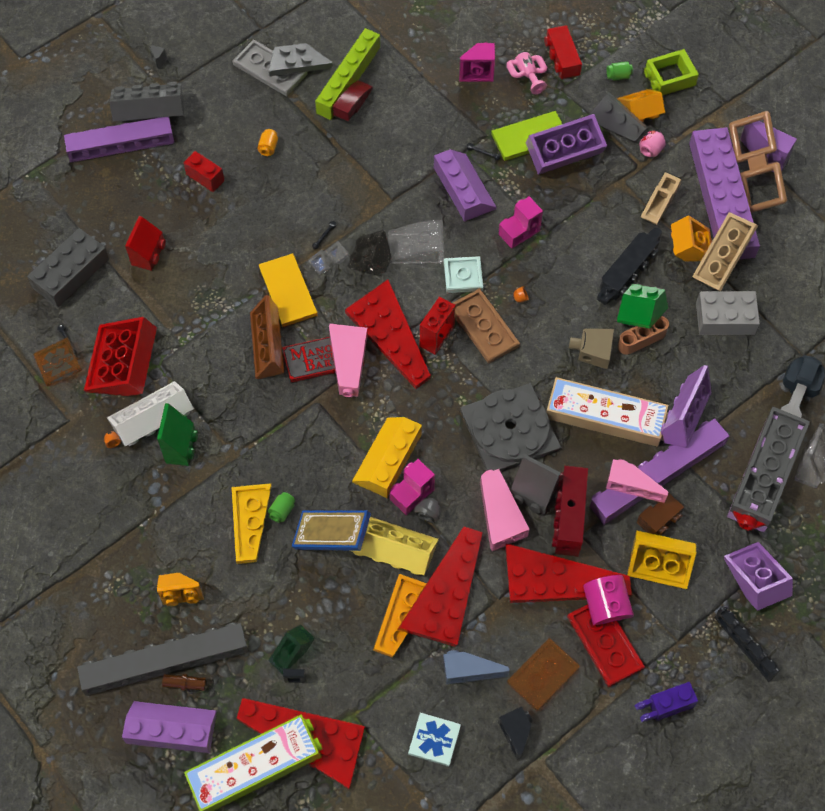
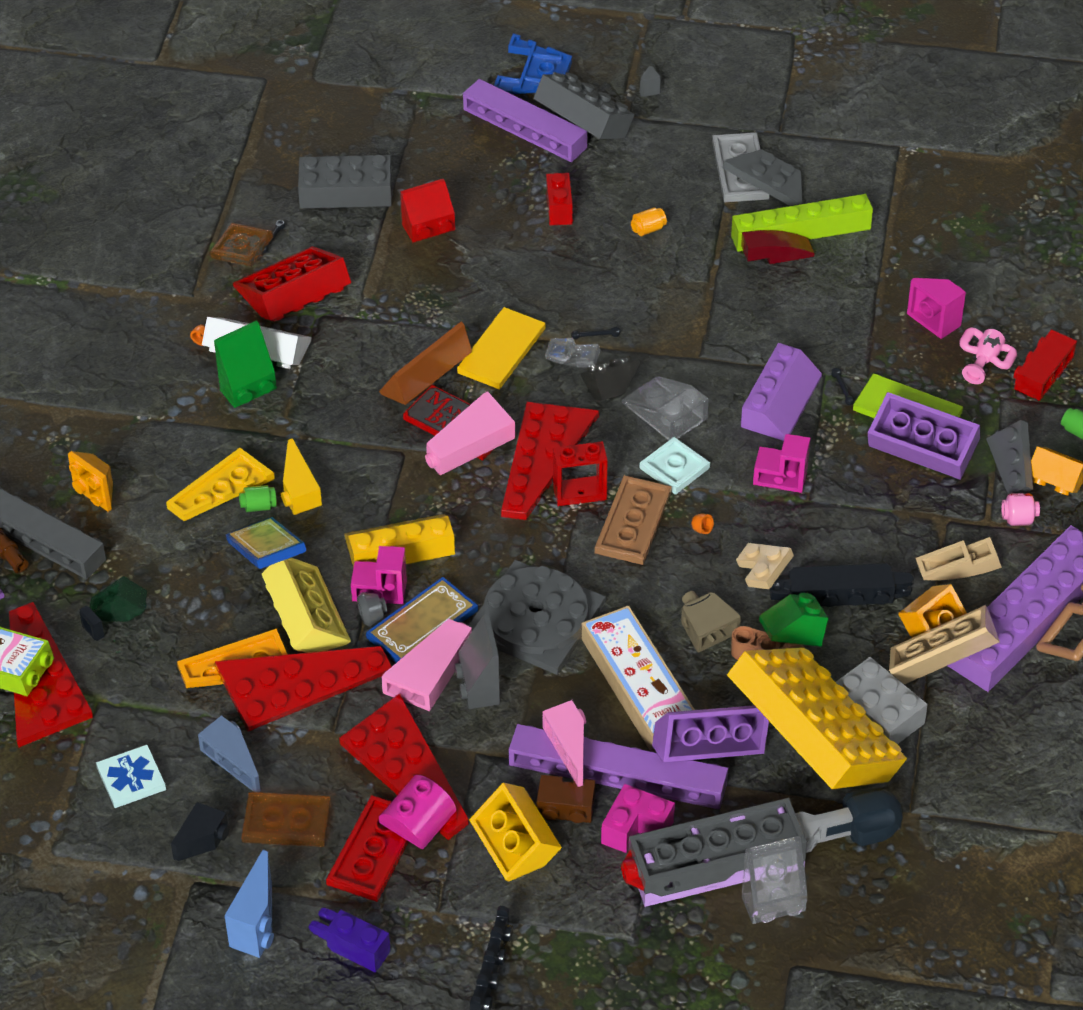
camera: 50 degrees right, 15 degrees down
dark red brick [552,465,588,557] -> none
medium lavender slope [724,542,793,611] -> none
none -> medium blue slope [225,850,274,958]
none -> yellow slope [281,438,322,515]
none -> pearl gold tile [366,577,478,663]
none -> blue wing [494,34,572,94]
none -> dark pink brick [601,784,675,853]
none -> yellow brick [727,648,907,789]
none -> tan plate [736,543,794,589]

